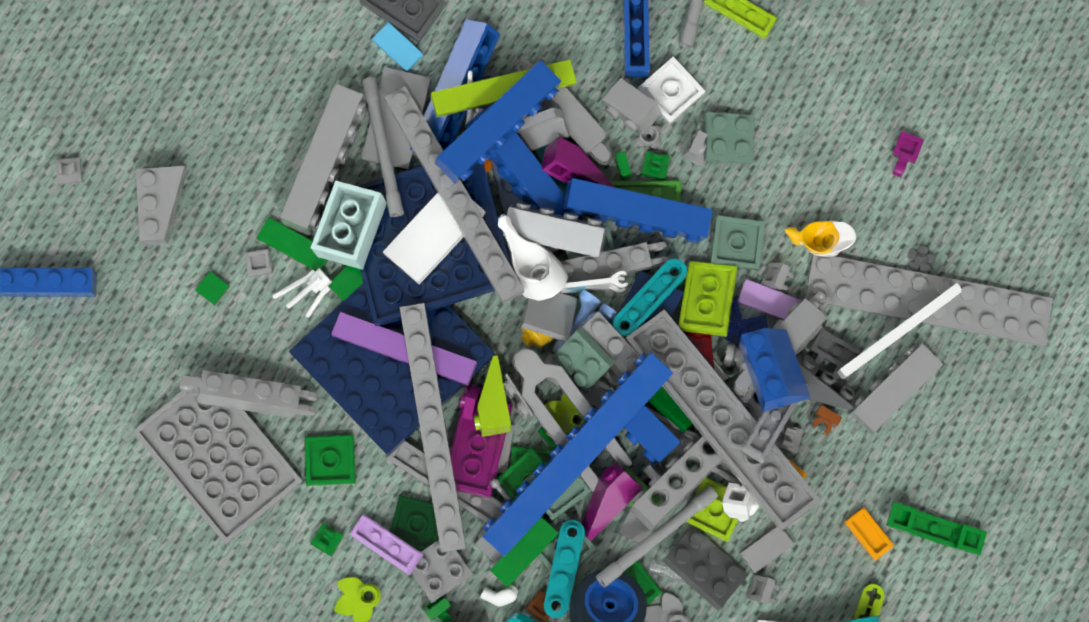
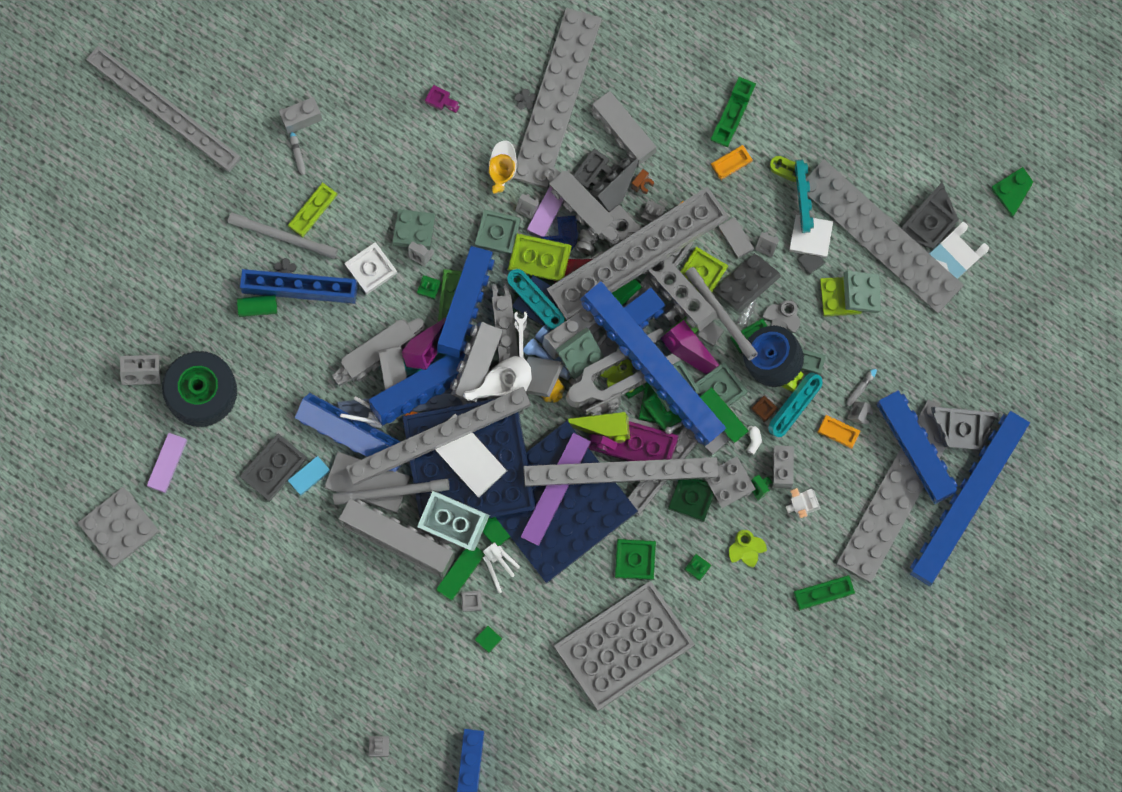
camera: 80 degrees left, 5 degrees down
light grey wedge [136,166,188,246] -> none
light grey hinge [180,370,318,418] -> none
lavender tile [349,514,424,575] -> none
lime tile [430,60,577,117] -> none
blue brick [435,60,561,184] -> none
teal plate [544,520,585,618] -> none
light grey brick [602,78,661,134] -> none
green tile [615,151,631,181] -> none
light grey plate [636,125,661,149] -> none
white piece [722,483,759,522] -> none
blue slope [739,328,811,412] -> none
light grey tile [741,384,808,463] -> none
white tile [837,283,962,379] -> none

